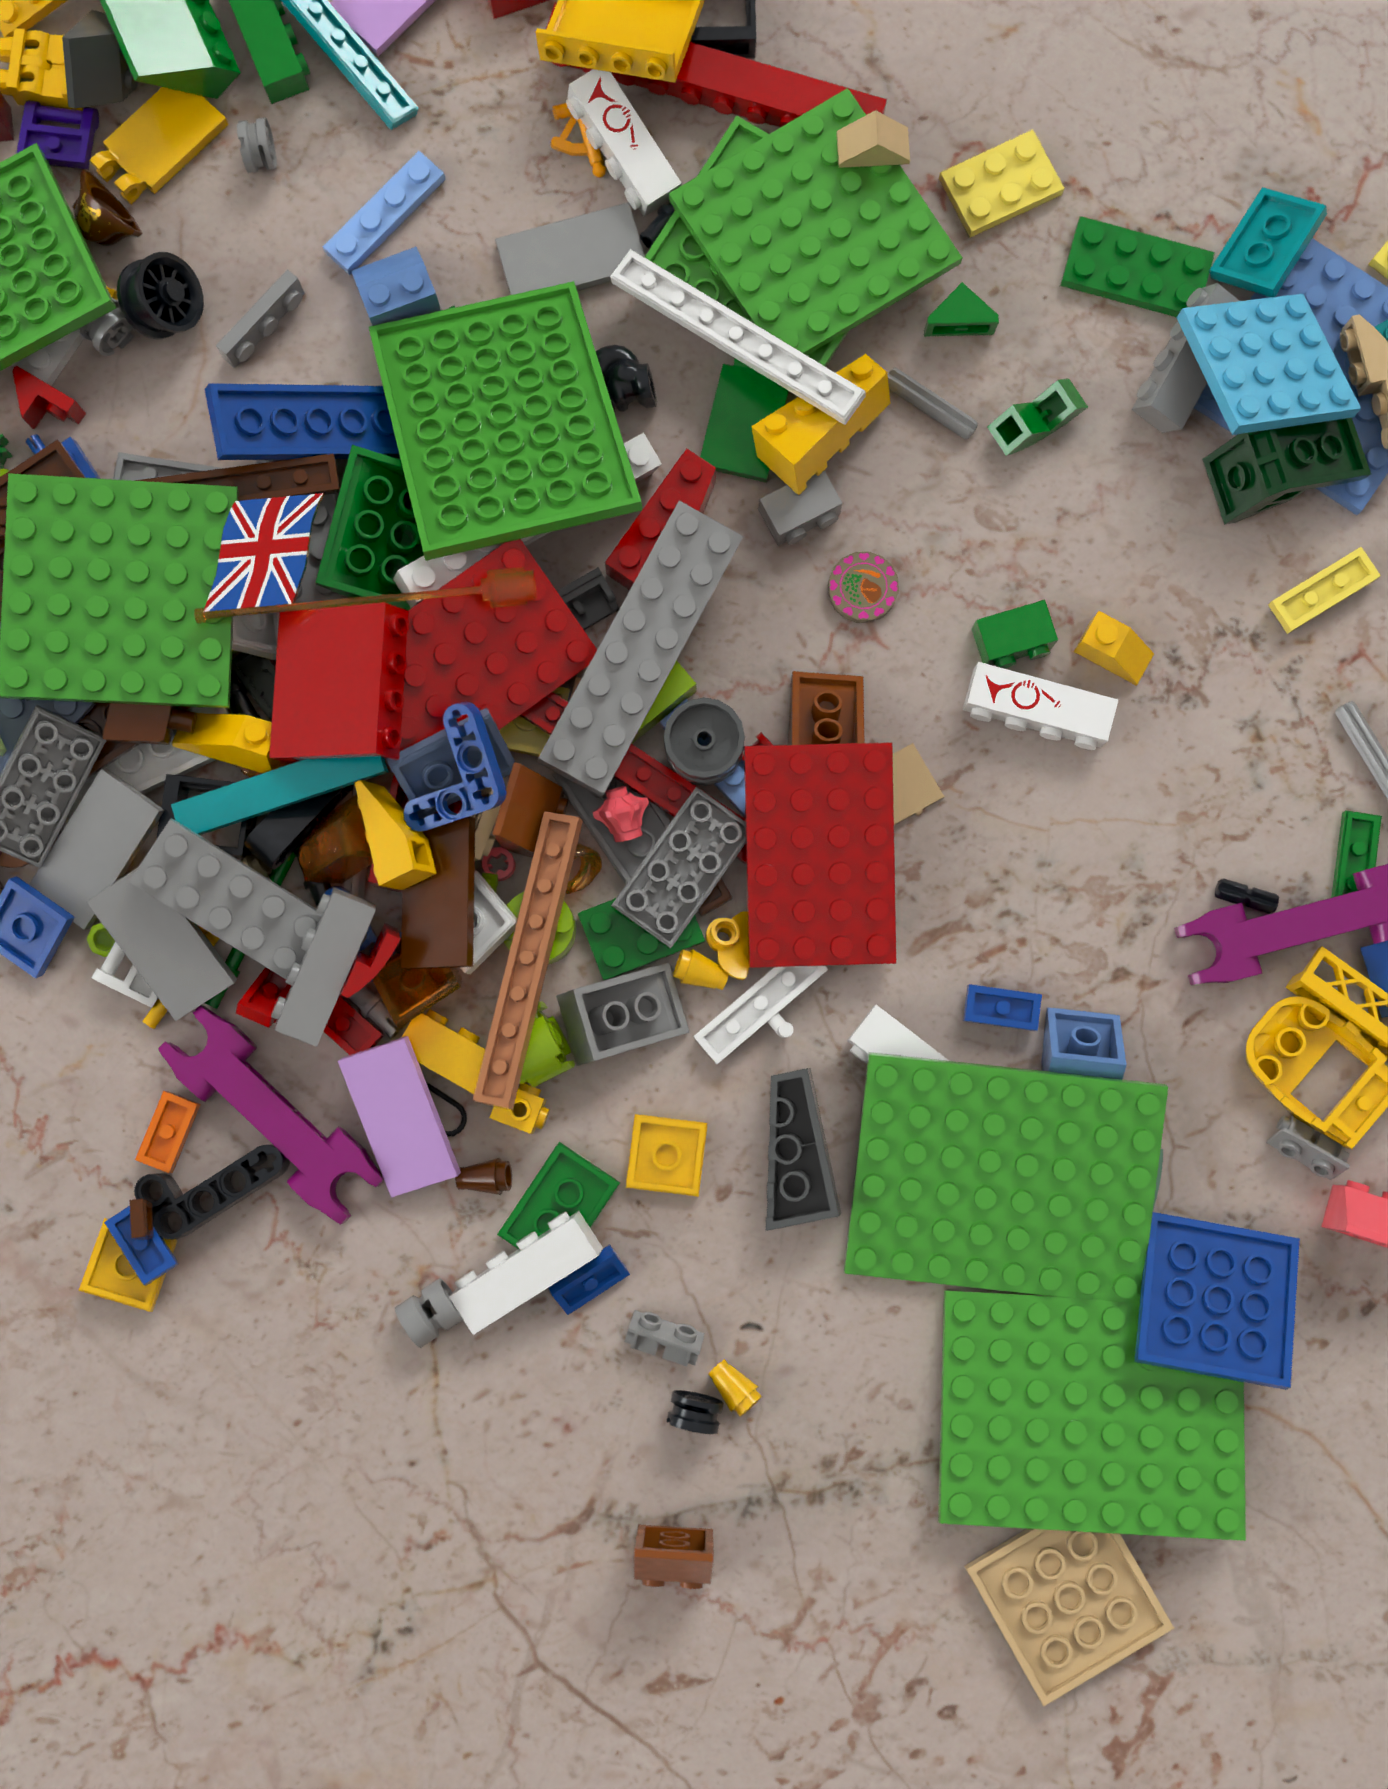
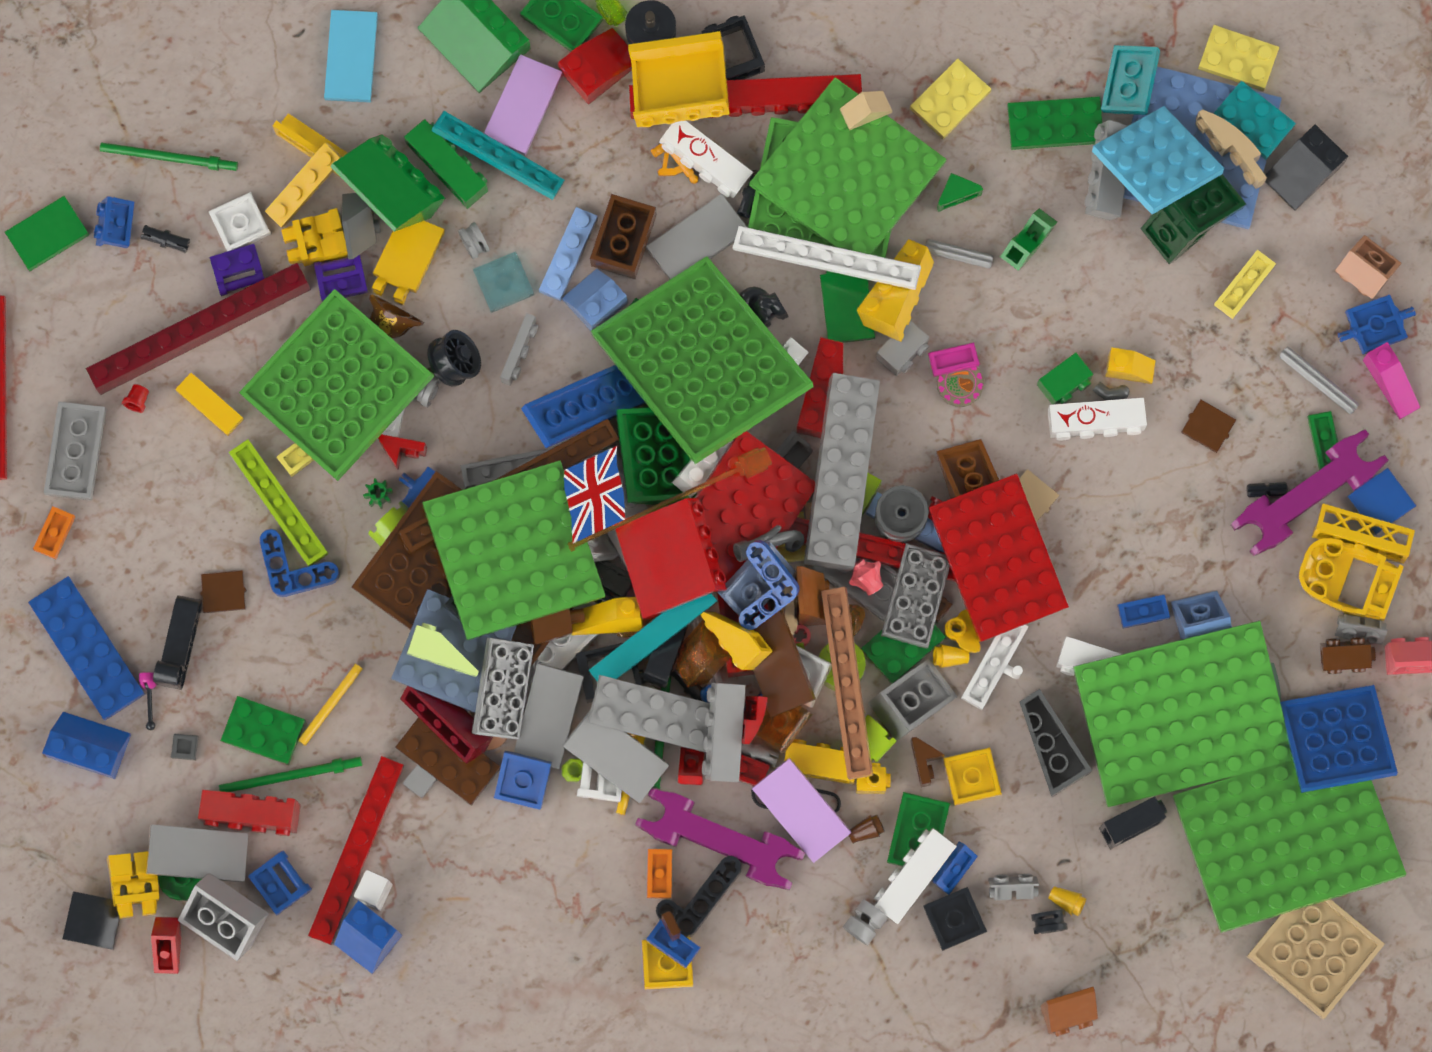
camera: 20 degrees left, 5 degrees down
none -> clear light blue plate [473,252,534,313]
none -> reddish brown brick [590,194,657,279]
none -> dark grey plant [733,525,804,562]
none -> reddish brown slope [910,737,945,788]
none -> black plate [923,887,987,951]
none -> dark pink tile [928,342,980,377]
none -> dark grey arm [1093,382,1130,401]
none -> black window [1099,796,1167,850]
none -> reddish brown piece [1181,399,1236,453]
none -> reddish brown brick [1320,637,1376,674]

